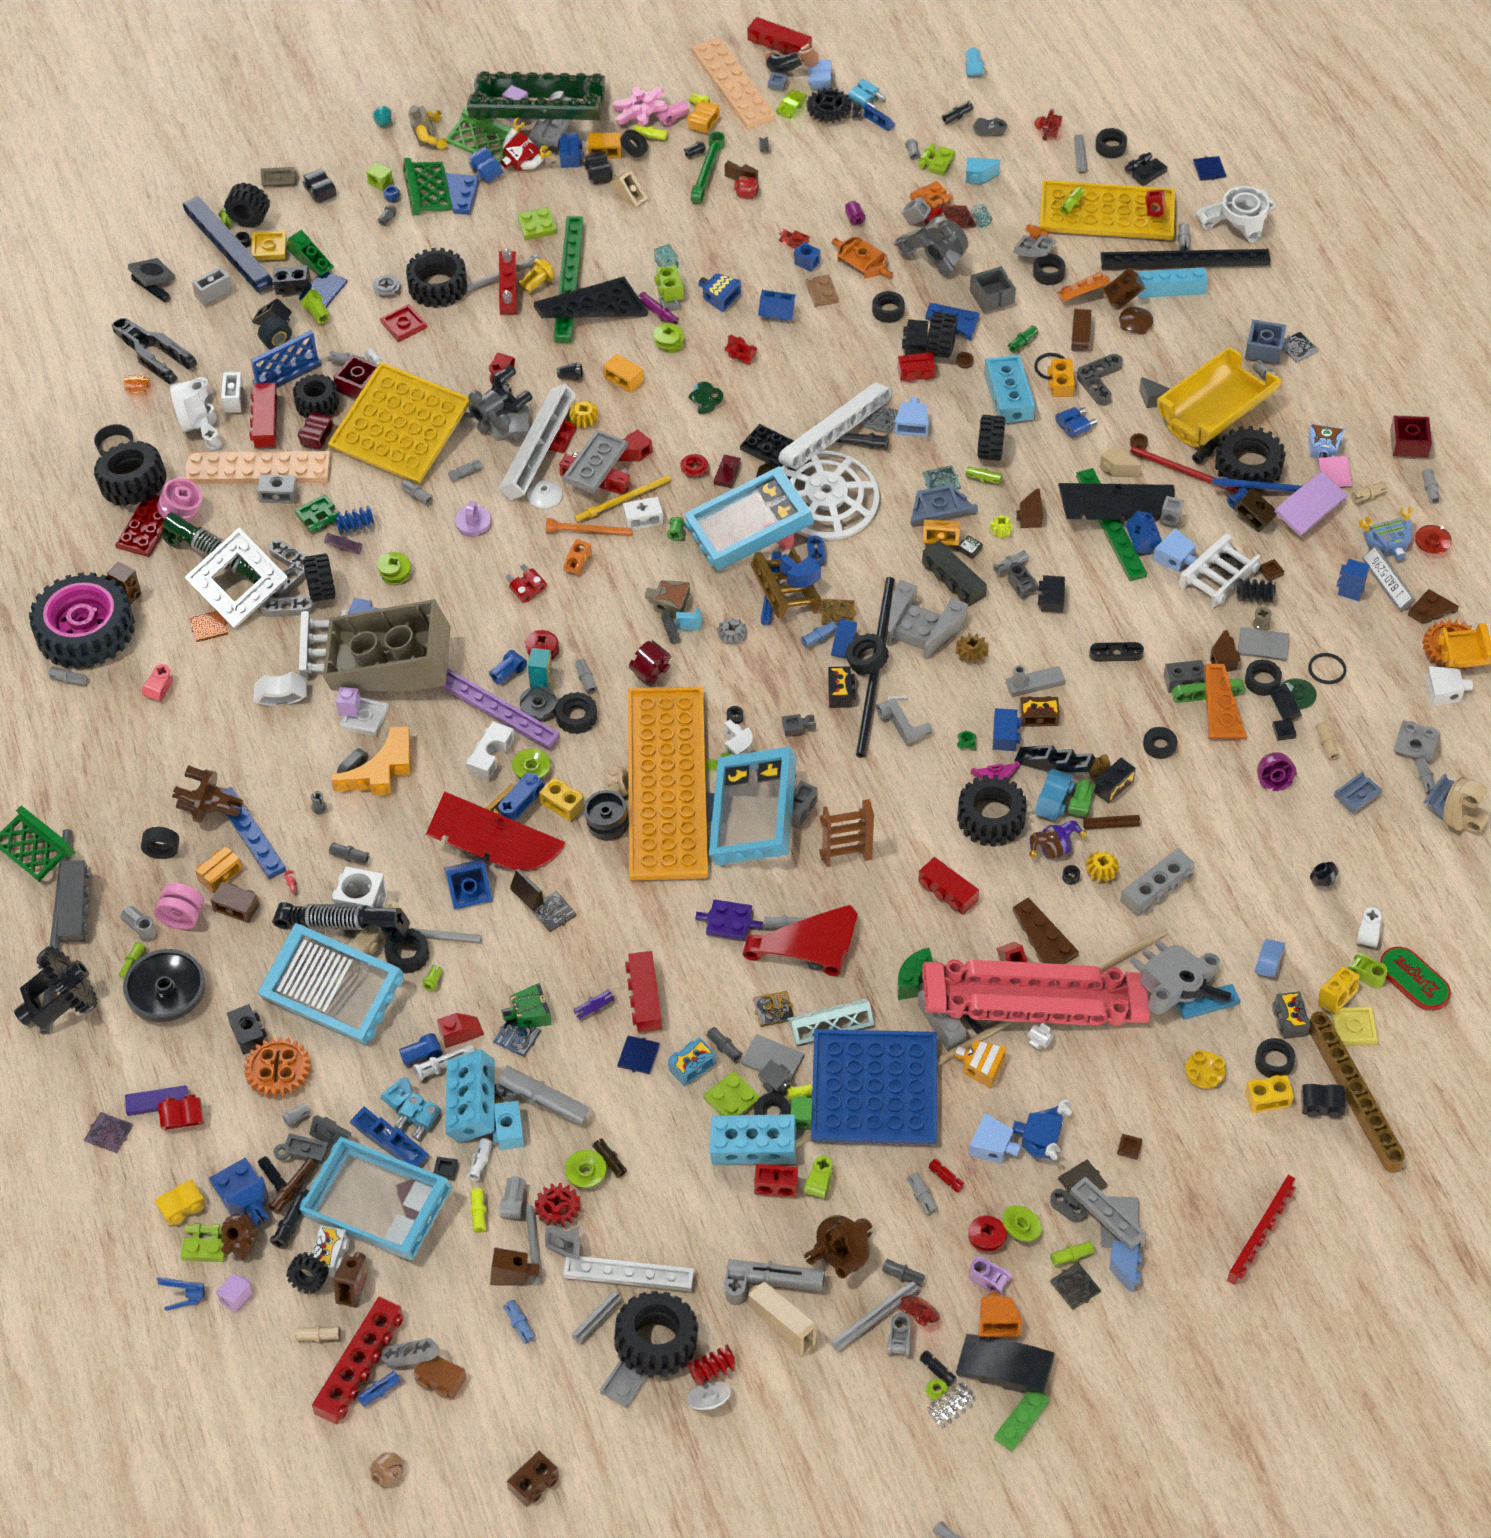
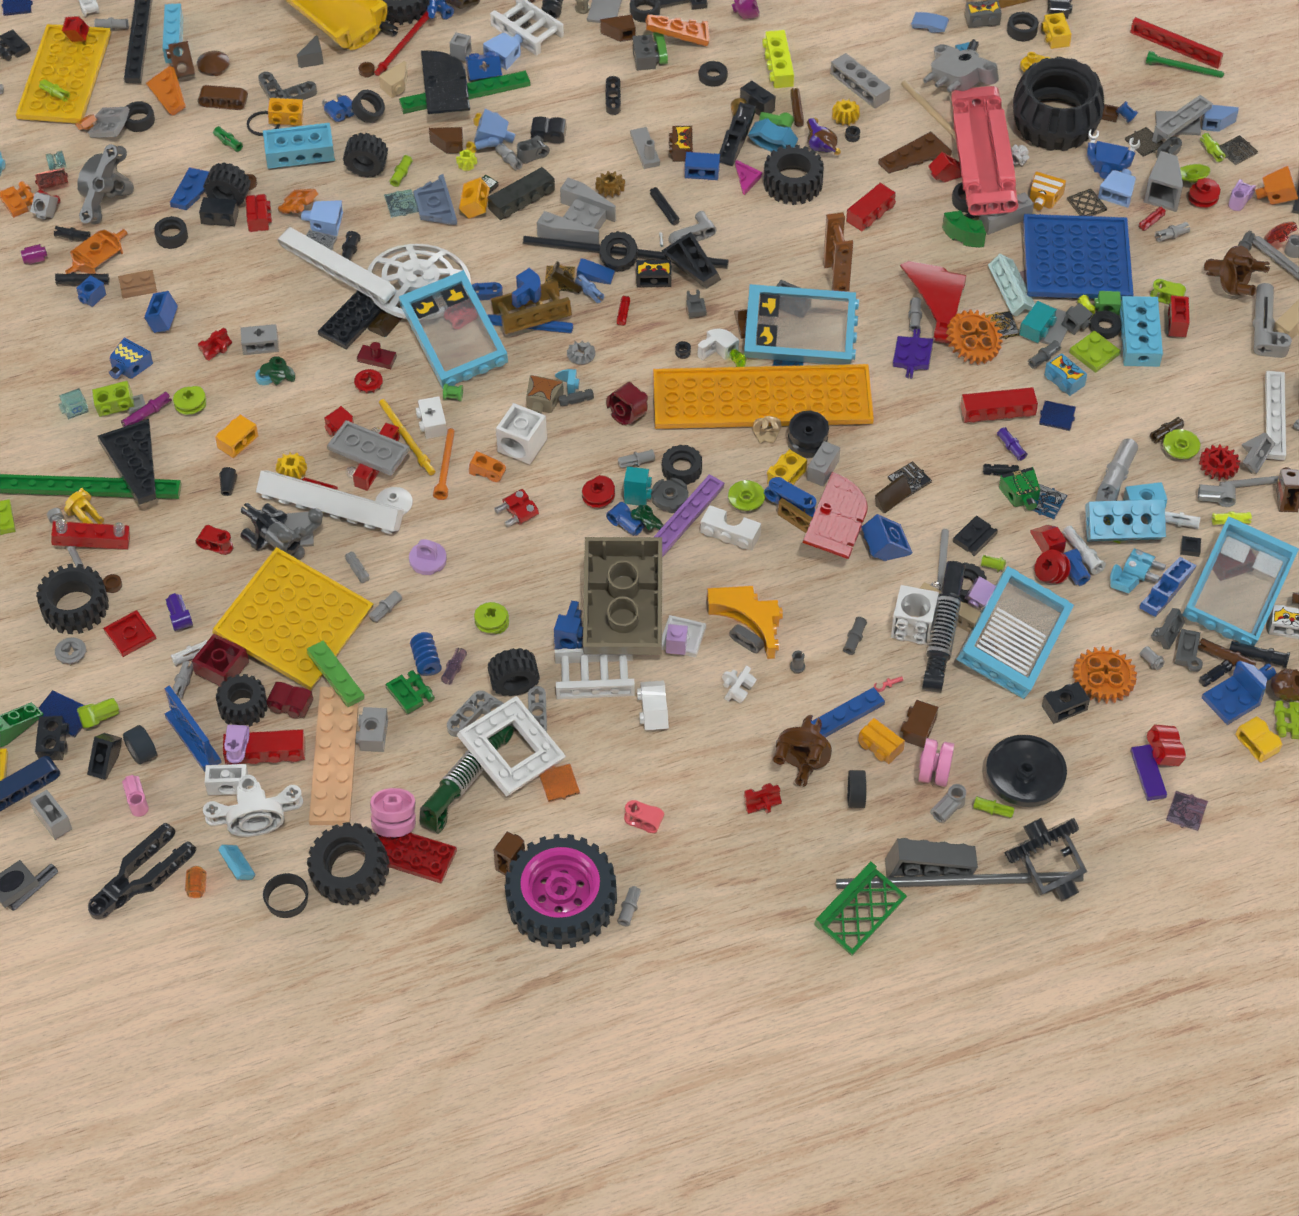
camera: 90 degrees left, 0 degrees up
clear red plate [779,229,810,249] -> none
green plate [957,731,976,749] -> none
dark grey piece [970,266,1016,313] -> none
none -> black pin [54,226,91,241]
none -> black pin [55,272,110,286]
none -> reddish brown tile [103,574,122,593]
none -> bright pink piece [122,775,149,817]
none -> dark purple piece [165,593,193,631]
none -> medium azure plate [218,845,255,880]
none -> lavender piece [224,725,249,763]
none -> light grey brick [241,324,279,355]
none -> orange plate [278,189,318,214]
none -> bright green plate [307,640,365,708]
none -> black tyre [352,89,385,123]
none -> medium blue torso [466,109,515,153]
none -> white brick [496,403,547,464]
none -> dark brown tile [551,261,582,293]
none -> red axle [617,296,630,326]
none -> dark green plate [631,505,664,530]
none -> black axle [650,187,680,225]
none -> black wedge [661,232,721,289]
none -> white hips [722,665,757,703]
none -> red hips [744,783,782,814]
none -> neon yellow brick [762,30,794,88]
none -> light grey brick [807,441,840,487]
none -> orange gear [946,309,1003,365]
none -> black plate [953,515,998,556]
none -> lavender brick [965,576,996,608]
none -> black axle [983,464,1019,475]
none -> black tyre [1013,57,1104,151]
none -> teal brick [1019,301,1057,343]
none -> red piece [1034,549,1071,584]
none -> clear smoke window [1067,189,1107,216]
none -> blue bush [1116,101,1138,123]
none -> light grey slope [1144,151,1183,212]
none -> green piece [1145,51,1224,78]

